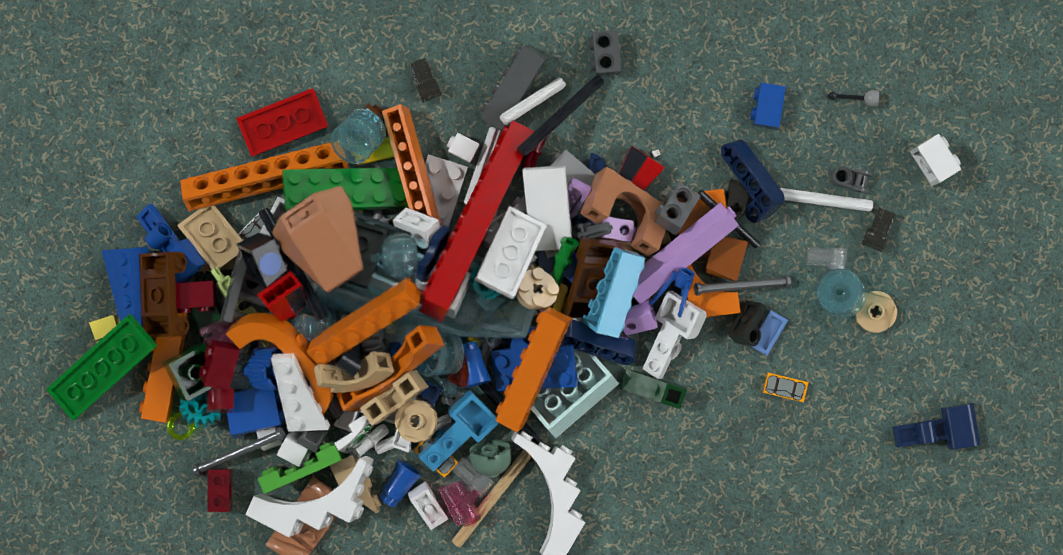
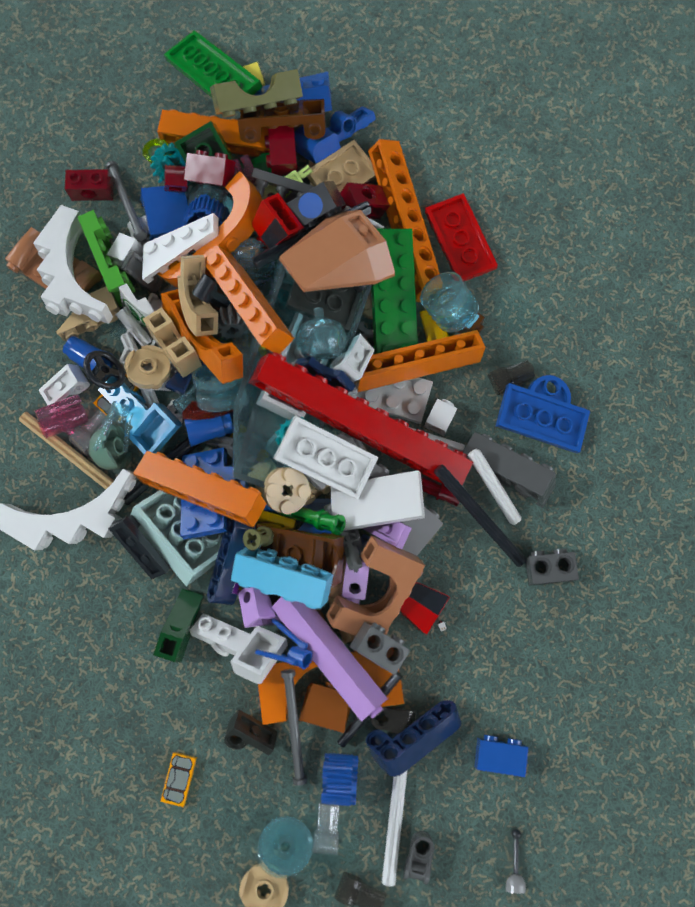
camera: 85 degrees right, 10 degrees down
dark blue tile [588,153,606,174] -> none
medium blue tile [751,310,788,356] -> none
none -> black piece [83,351,125,390]
none -> clear light blue plant [93,401,133,453]
none -> black hinge [108,515,171,579]
none -> olive arch [210,69,303,118]
none -> olive bush [243,526,274,550]
none -> blue brick [321,753,358,806]
none -> dark red brick [340,182,390,219]
none -> blue plate [496,375,590,453]

